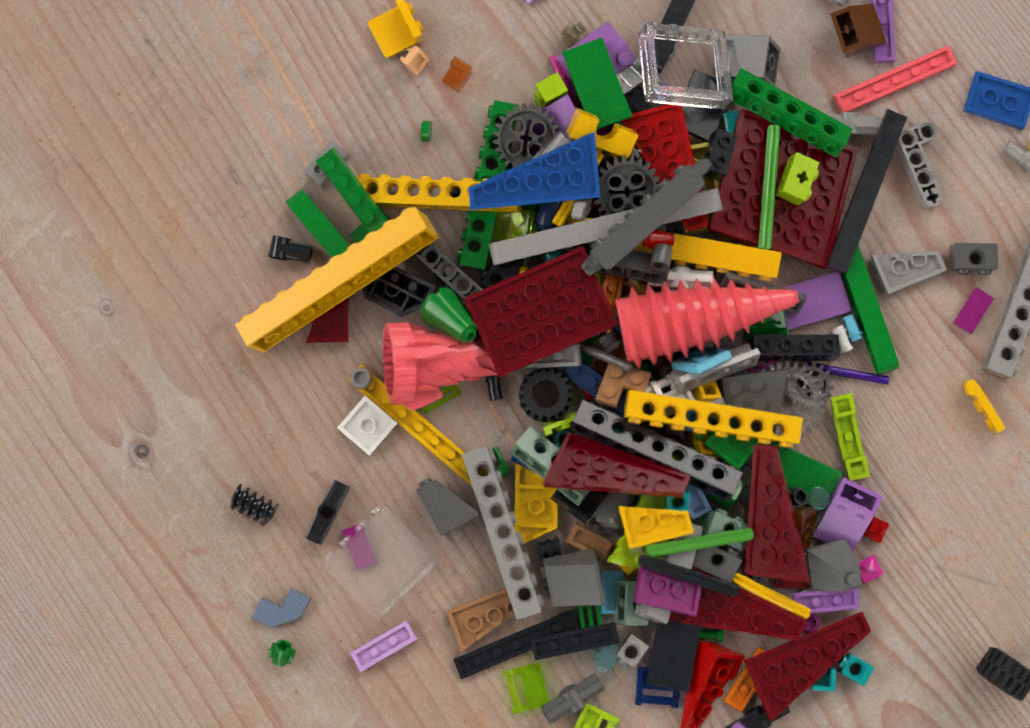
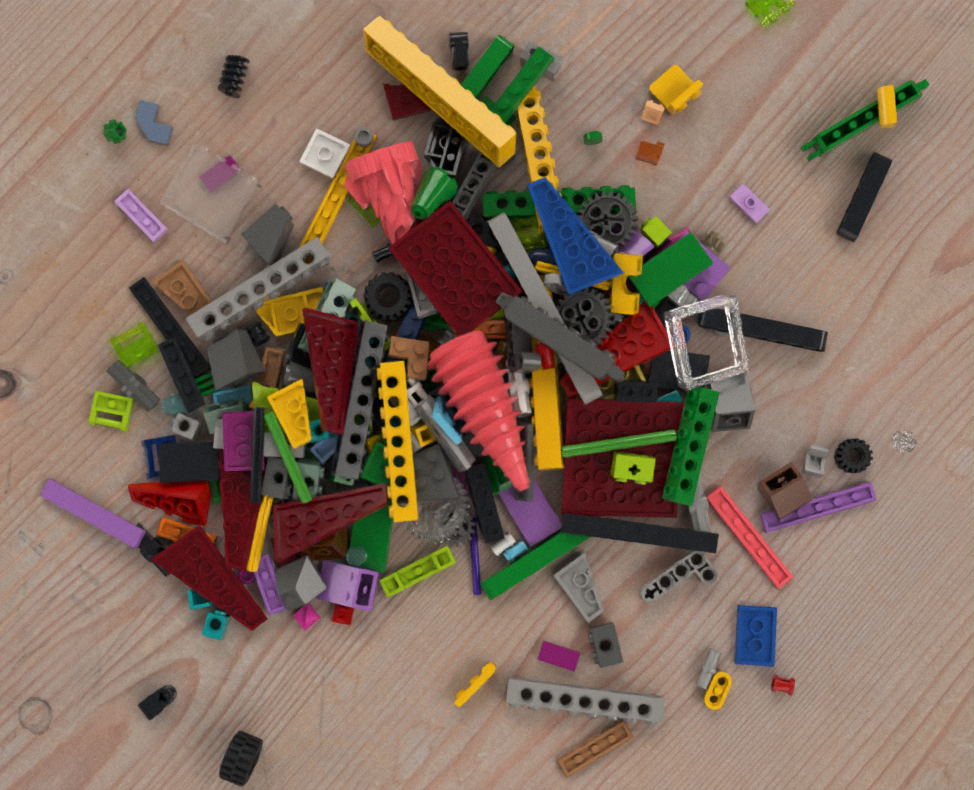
camera: 80 degrees right, 0 degrees up
black piece [305,479,351,545] -> none
green hand [492,446,510,477] -> none
dark grey bar [578,342,633,372] -> none
black plate [789,487,808,508] -> none

